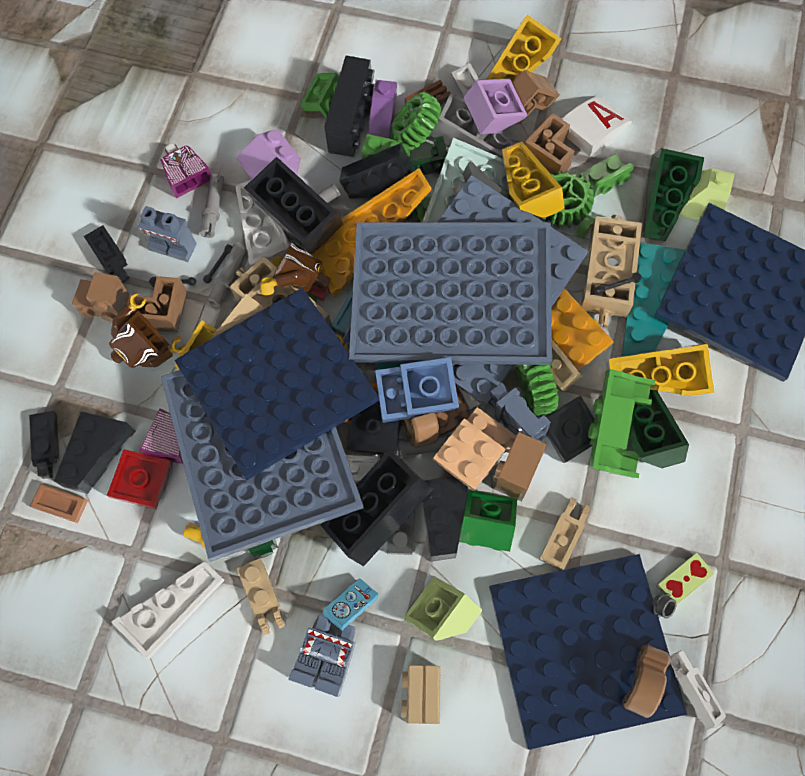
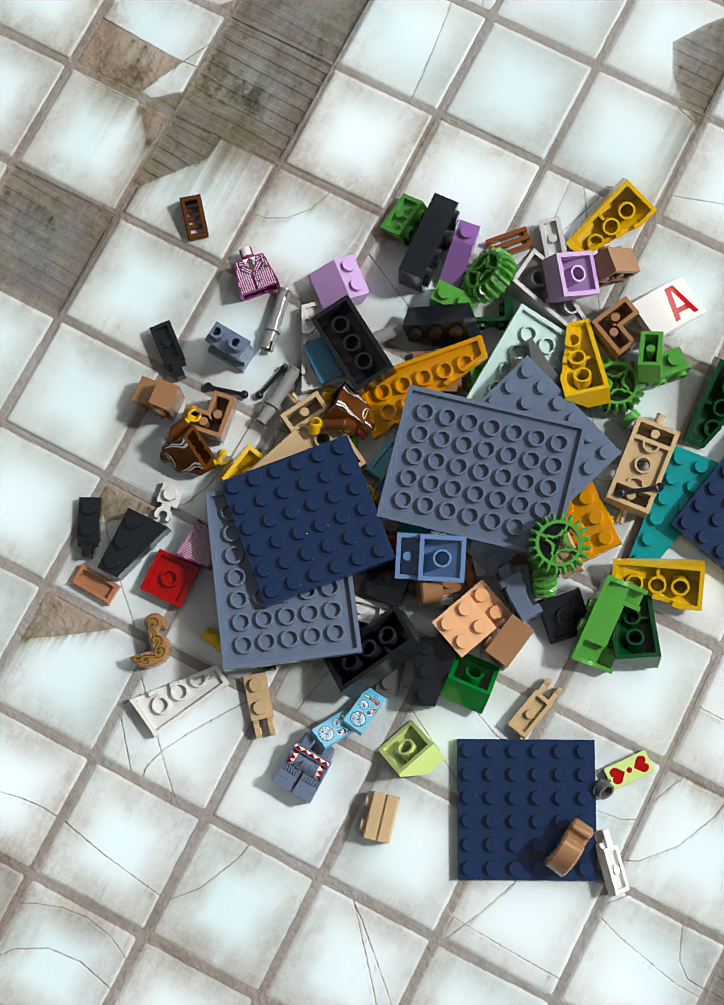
camera: 15 degrees right, 10 degrees up
none -> medium nougat animal [130,613,172,669]
none -> white plate [154,480,186,523]
none -> reddish brown slope [179,194,209,241]
none -> dark azure tile [303,337,342,386]
none -> medium azure tile [342,688,386,736]
none -> bright green gear [527,513,591,576]
none -> bright green brick [638,331,664,383]

